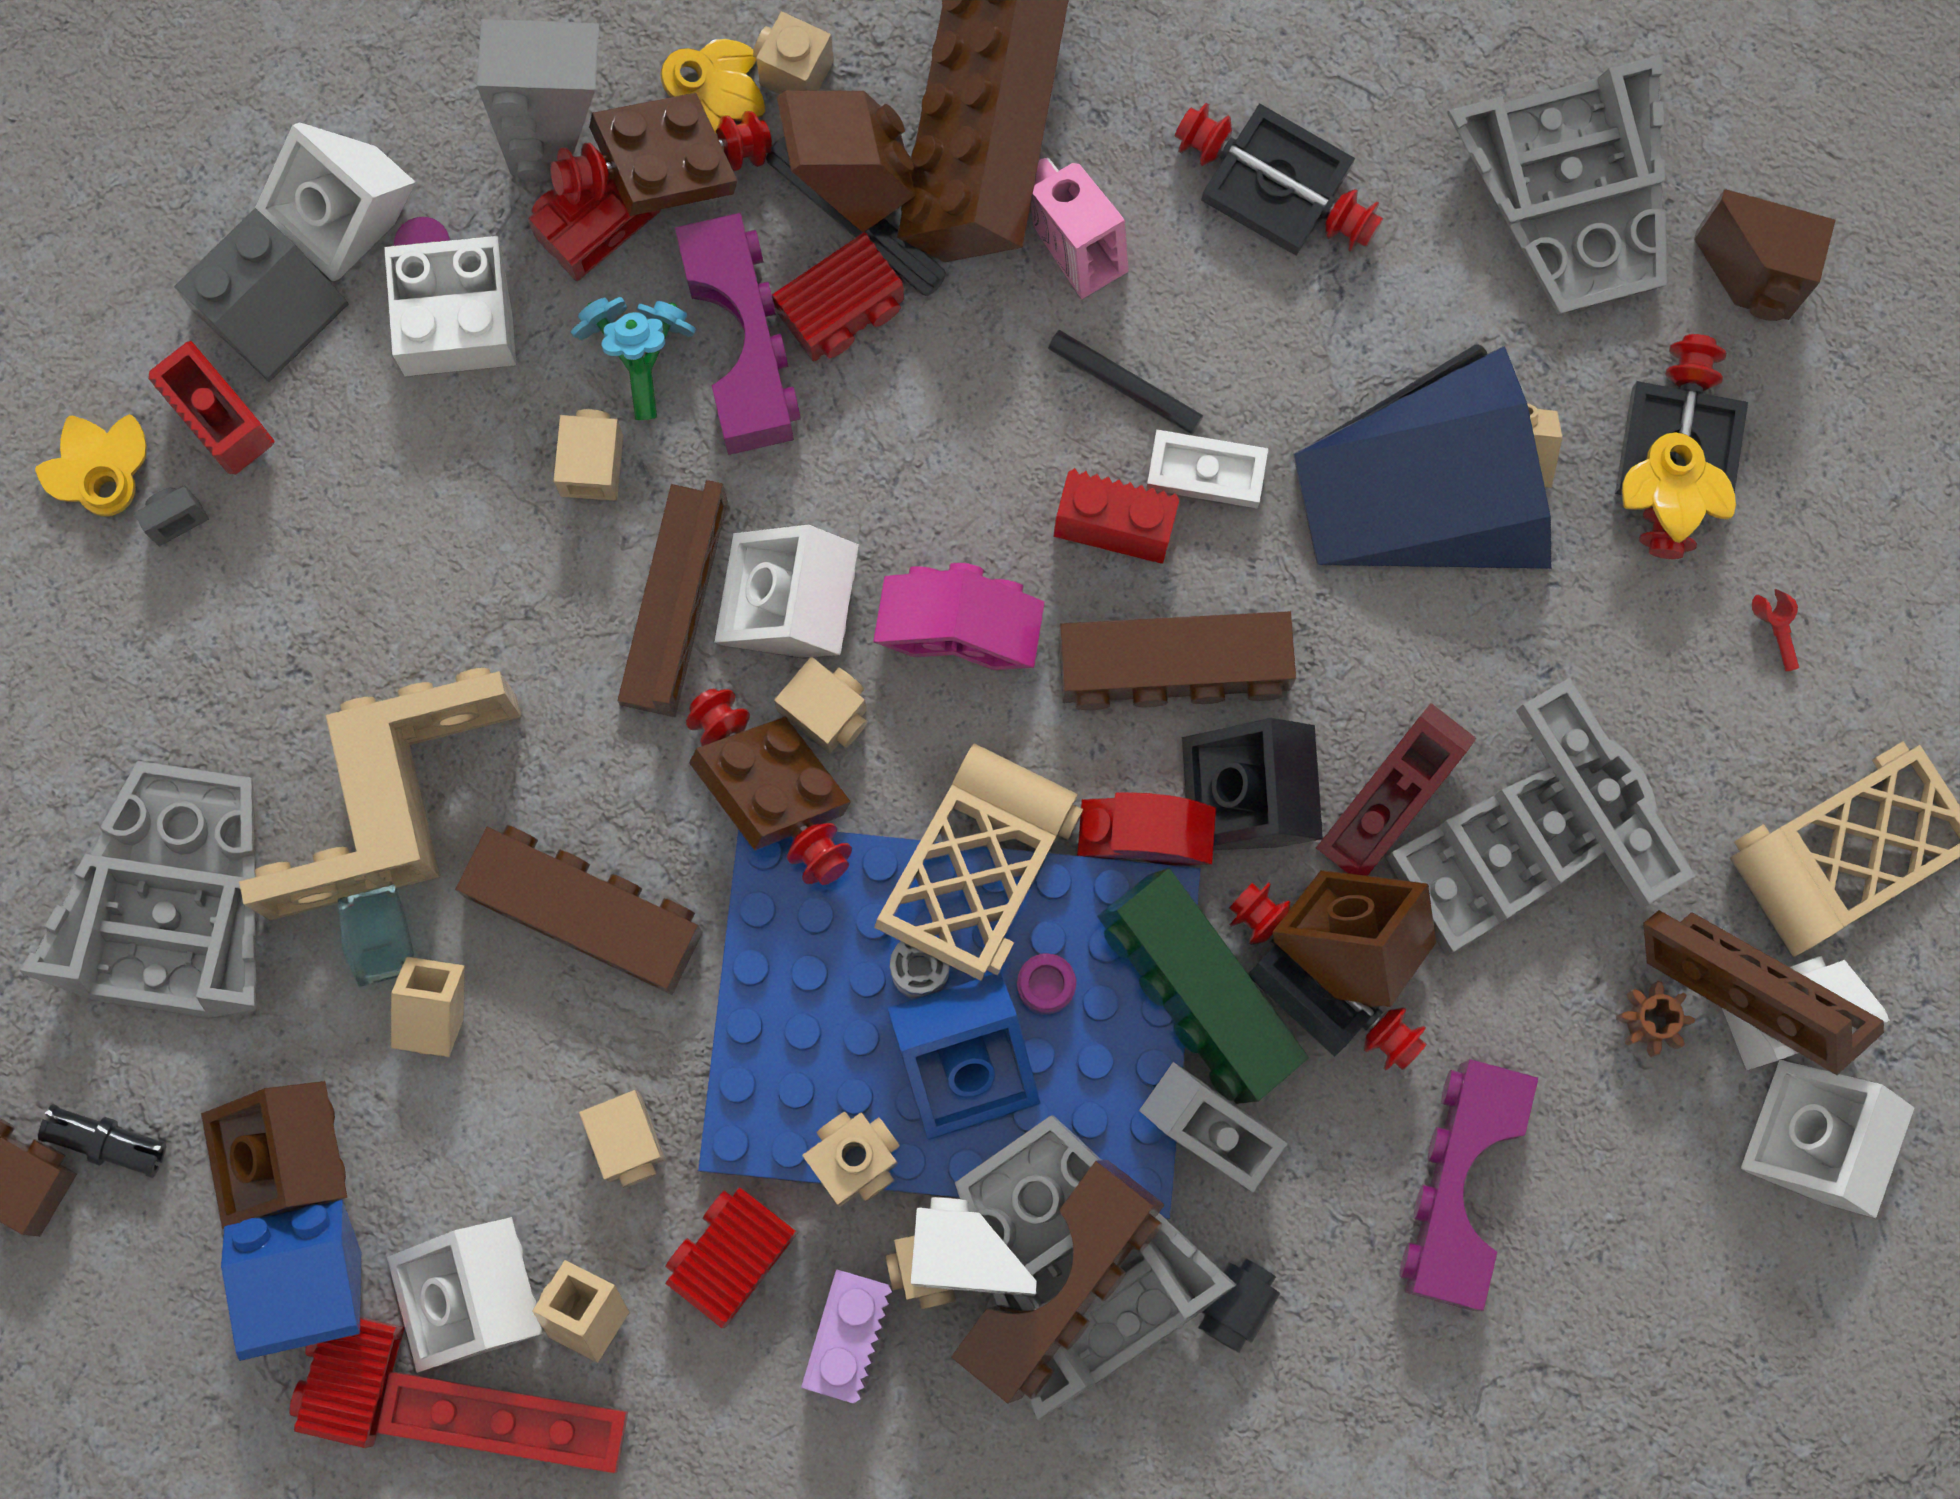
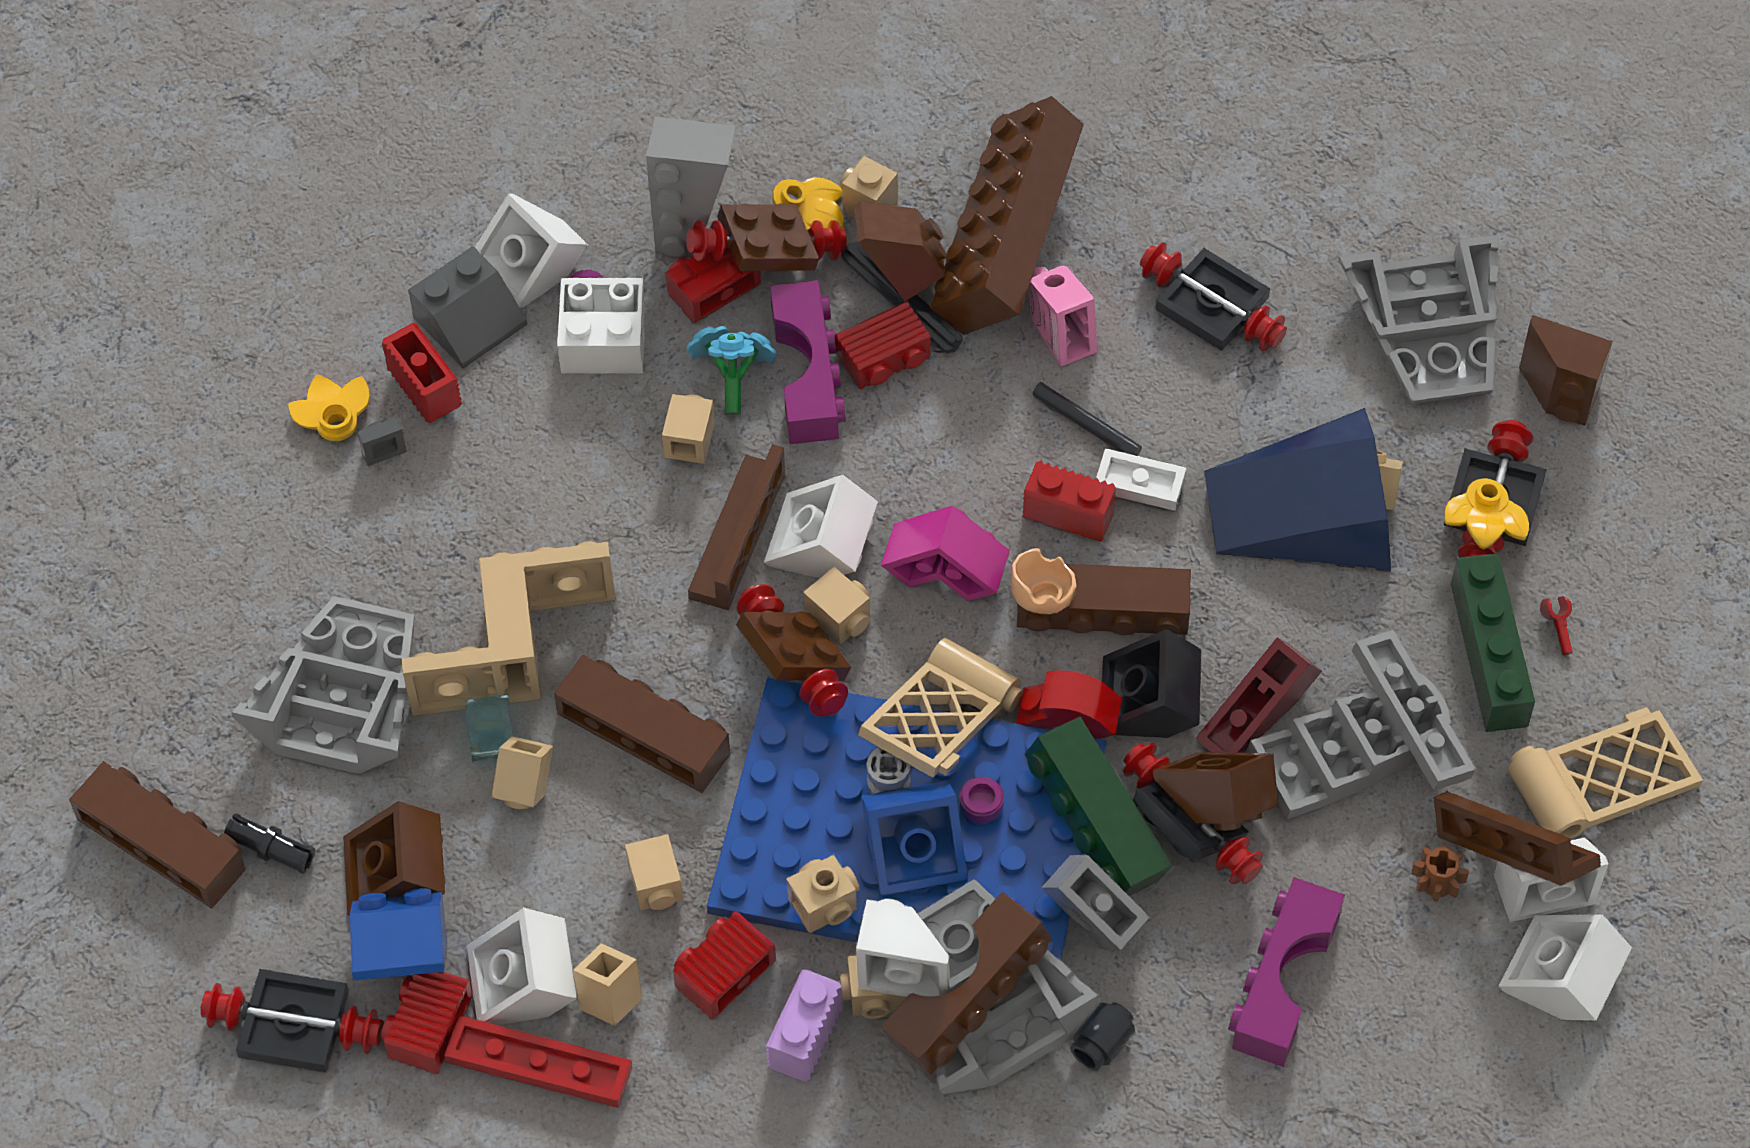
camera: 10 degrees right, 20 degrees down
none -> black plate [200,969,384,1073]
none -> light nougat hair [1011,548,1077,614]
none -> dark green brick [1451,553,1535,732]

